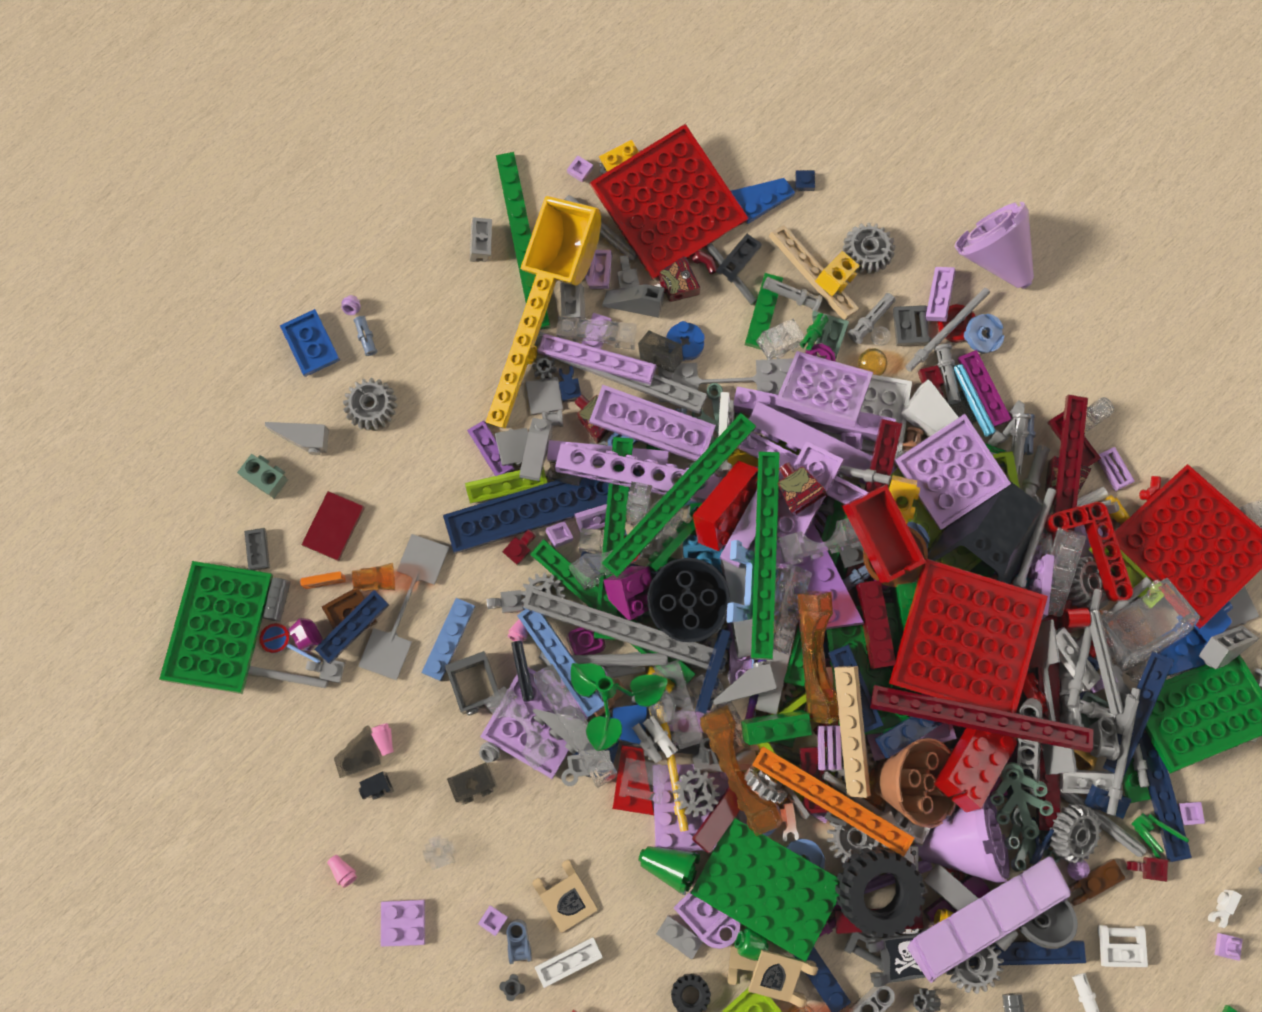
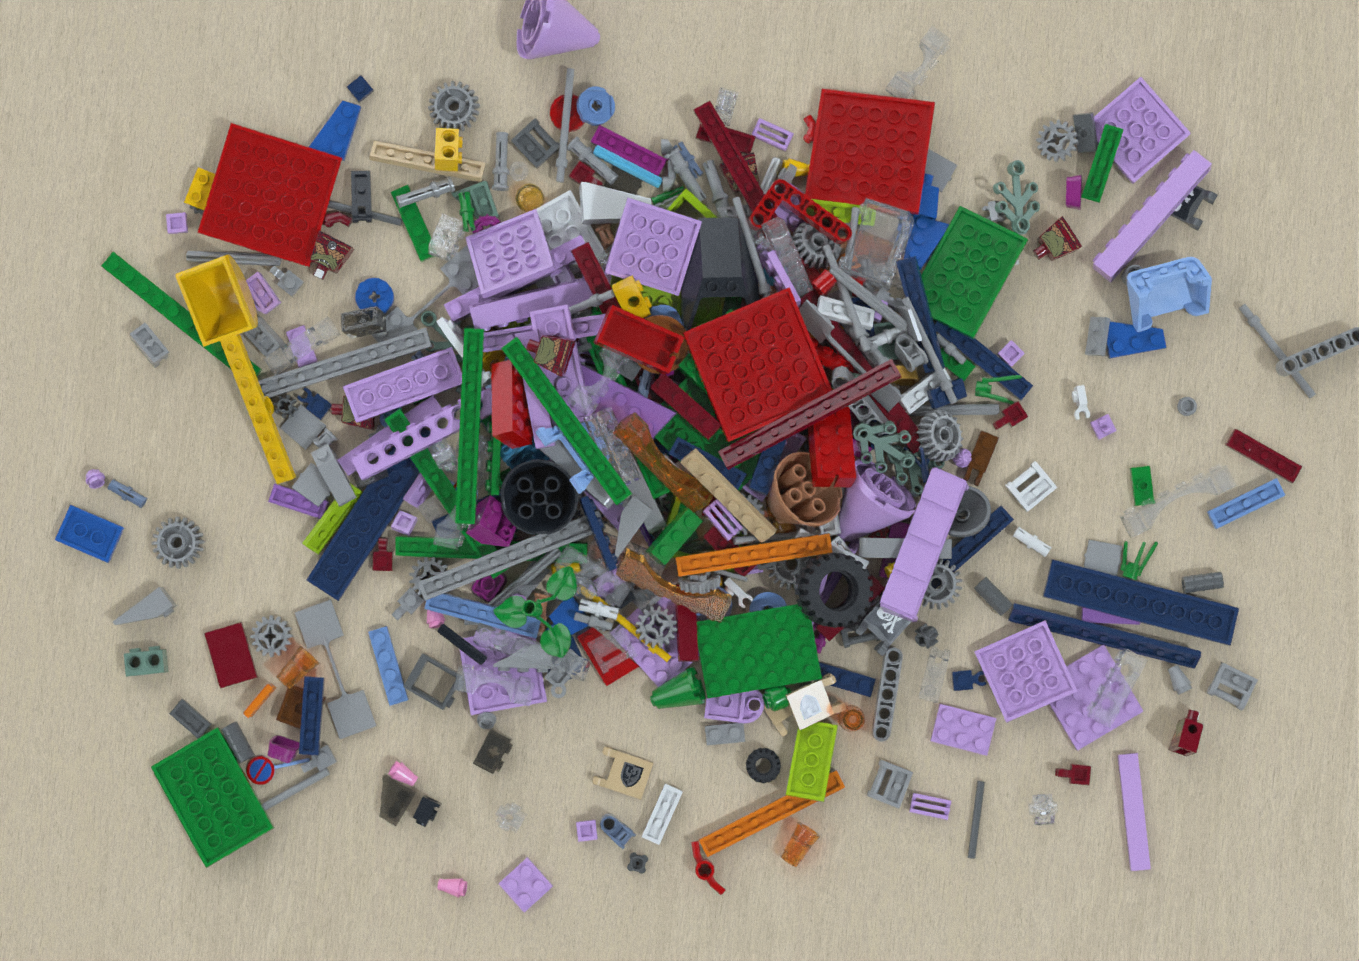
camera: 40 degrees left, 10 degrees up
lavender tile [538,334,656,385] -> none
dark grey slope [602,284,664,318] -> none
lavender plate [926,267,956,321] -> none
light grey slope [1199,625,1259,669] -> none
none -> light grey gear [250,615,293,657]

